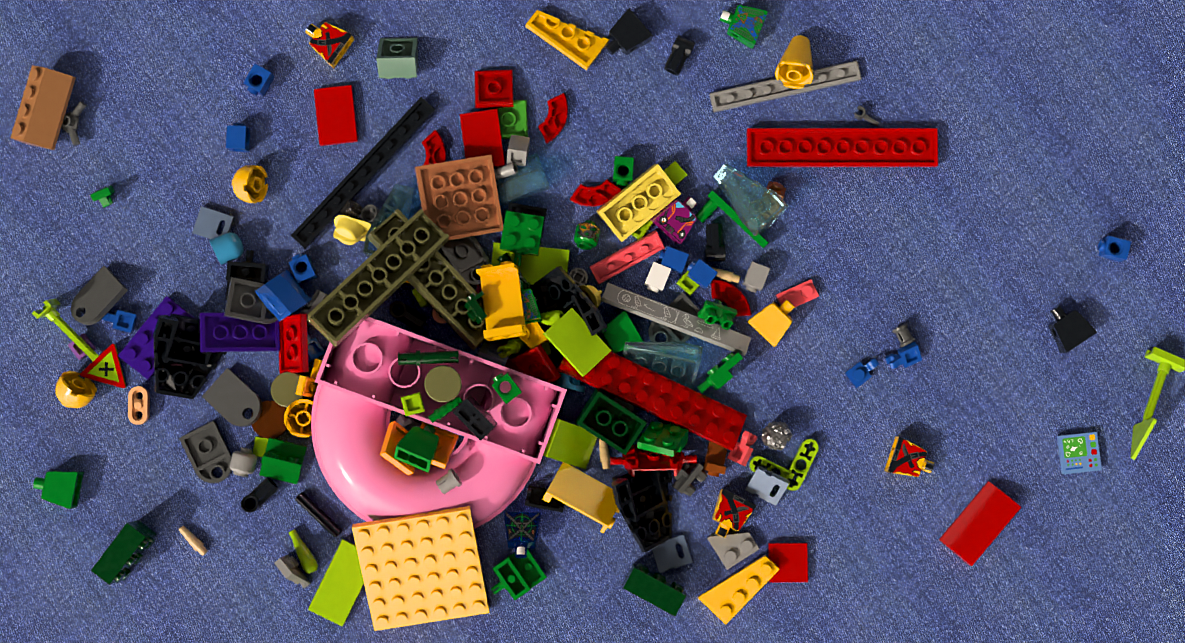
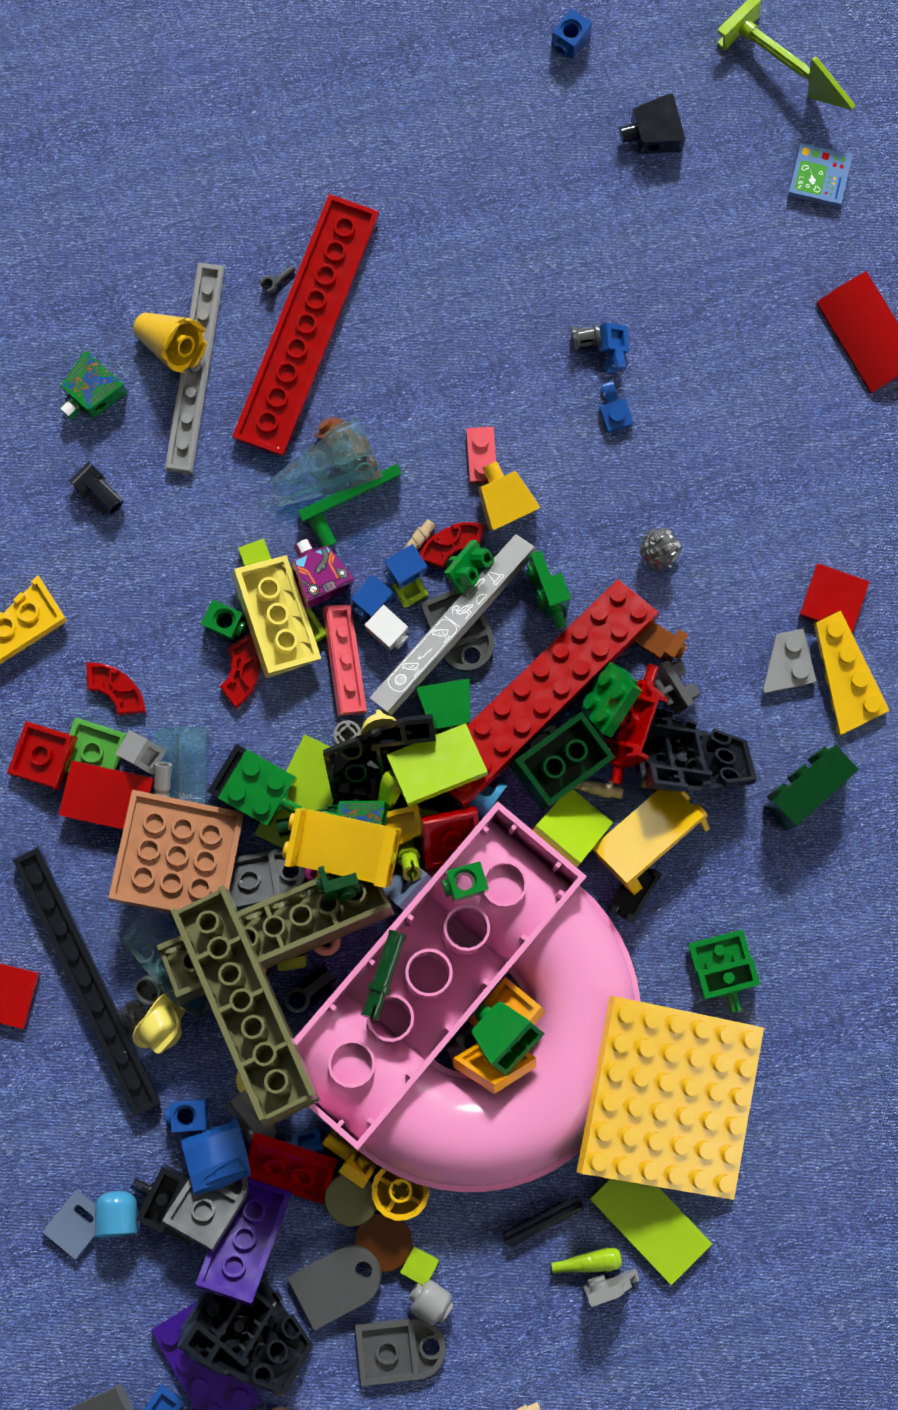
camera: 70 degrees left, 5 degrees down
yellow cylinder [232,165,268,203] -> none
black piece [241,477,279,513] -> none
green bracket [259,437,307,484] -> none
lime tile [400,392,425,416] -> none
red tile [422,130,446,165] -> none
olive head [424,365,462,402] -> none
green animal [428,397,463,423] -> none
light grey bush [436,468,462,494] -> none
black hinge [453,395,497,441] -> none
torso [504,512,541,558] -> none
head [574,220,601,250] -> none
black torso [605,8,653,55] -> none
clear light blue wedge [622,342,703,389] -> none
sand blue piece [652,534,692,573] -> none
black piece [705,223,726,262] -> none
torso [712,489,756,538] -> none
coral plate [727,430,757,466] -> none
light grey brick [742,262,770,293] -> none
piece [745,465,790,506] -> none
lime beam [749,439,819,491] -> none
torso [884,436,934,477] -> none

